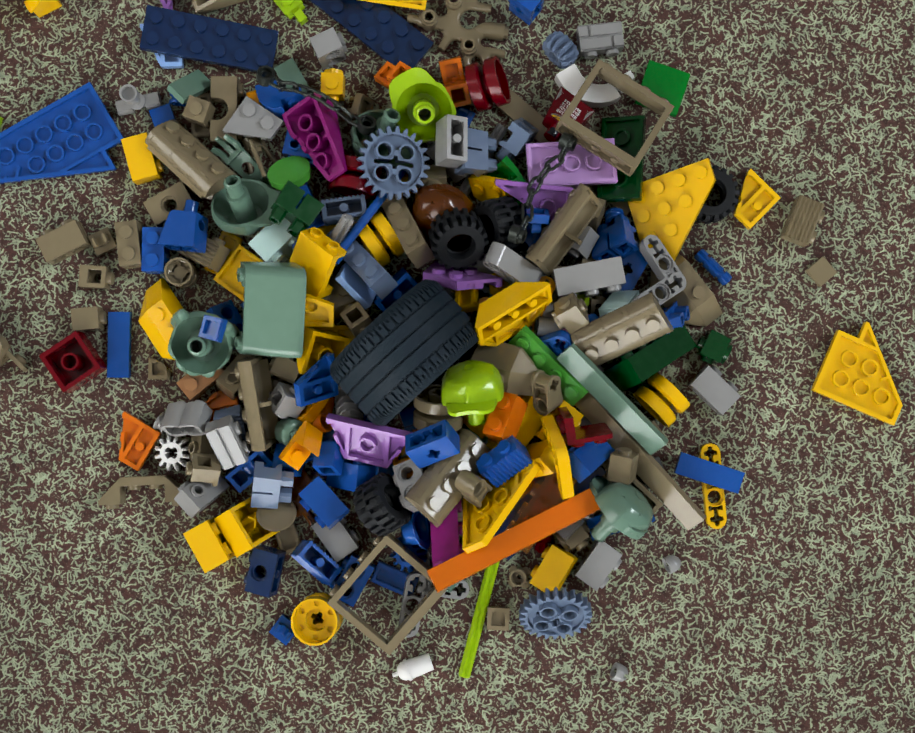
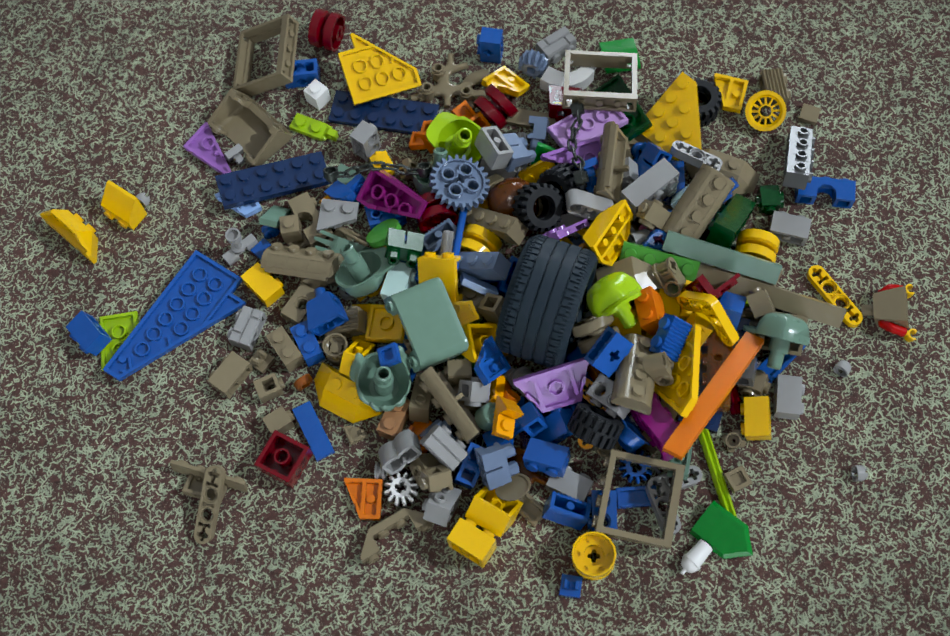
camera: 20 degrees left, 20 degrees down
dark blue brick [244,545,286,598] -> none
sand blue gear [519,587,592,640] -> none
blue tile [673,452,745,494] -> none
blue axle [694,249,732,285] -> none
yellow wing [811,321,903,425] -> none
none -> light grey brick [227,305,267,352]
none -> dark orange tile [293,374,313,391]
none -> yellow brick [339,338,375,378]
none -> yellow wing [481,66,530,98]
none -> green tile [690,501,753,559]
none -> yellow wheel [745,90,786,131]
none -> dark grey brick [782,126,816,190]
none -> blue arch [794,176,856,209]
none -> dark tan torso [861,284,917,342]

